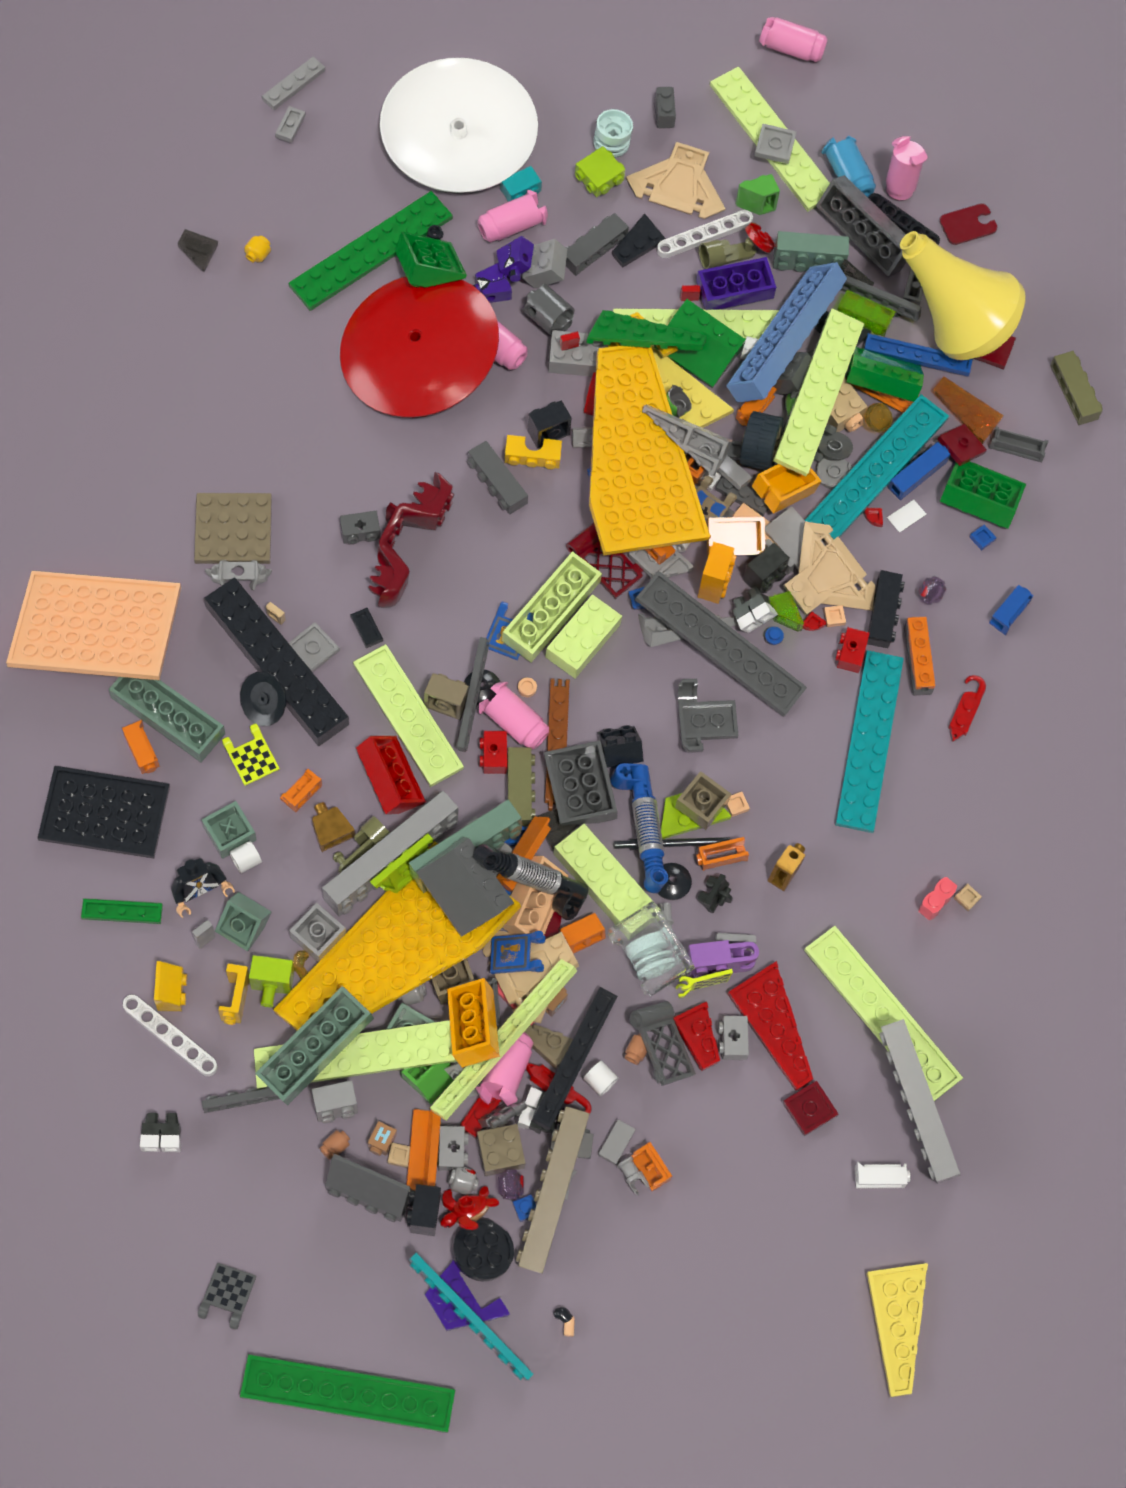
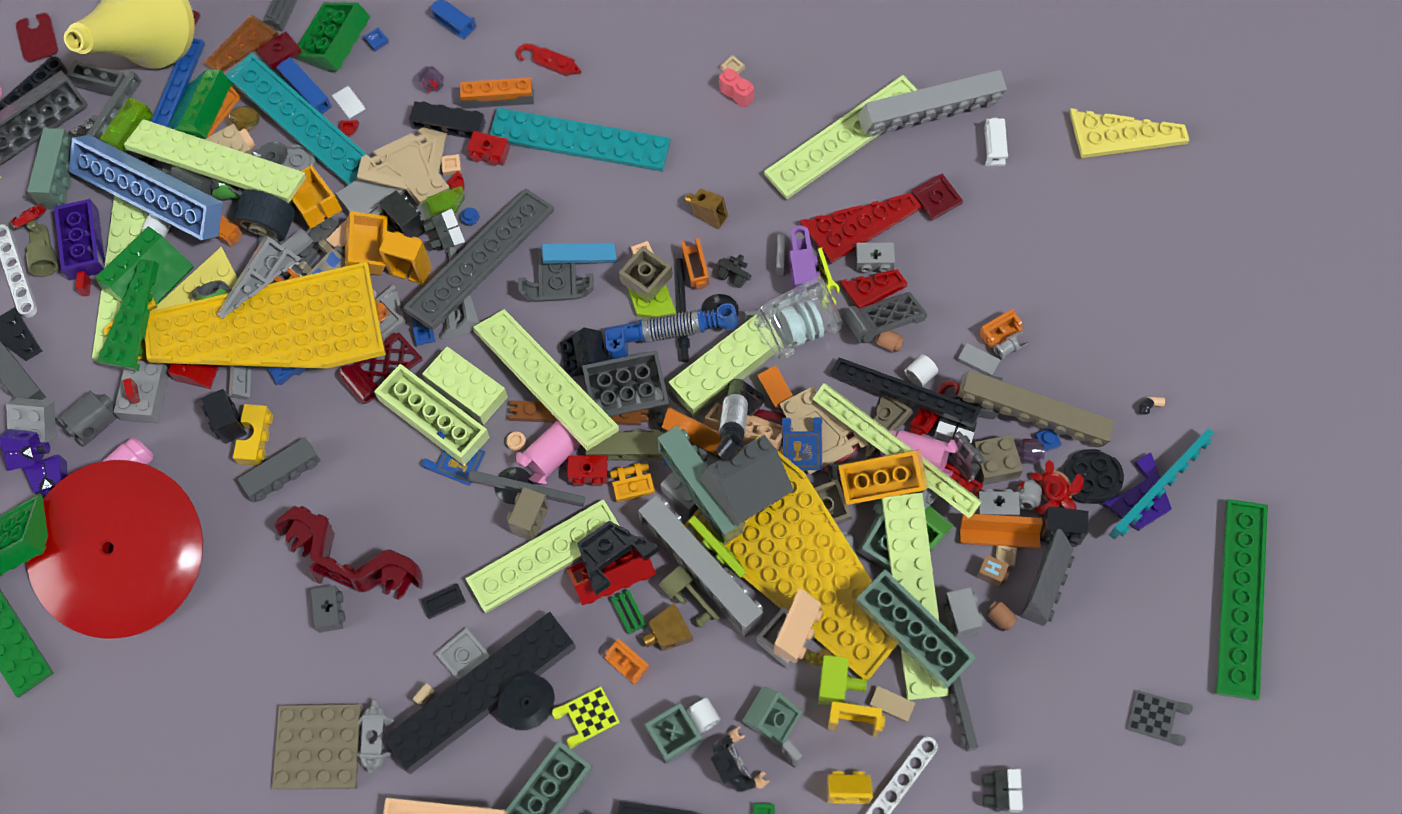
camera: 80 degrees left, 0 degrees up
none -> yellowish green plate [473,309,619,451]
none -> dark azure tile [541,243,617,264]
none -> black wing [577,521,660,596]
none -> light orange plate [610,462,655,502]
none -> green tile [611,590,647,634]
none -> light nougat slope [774,589,823,664]
none -> tan tile [869,686,915,723]

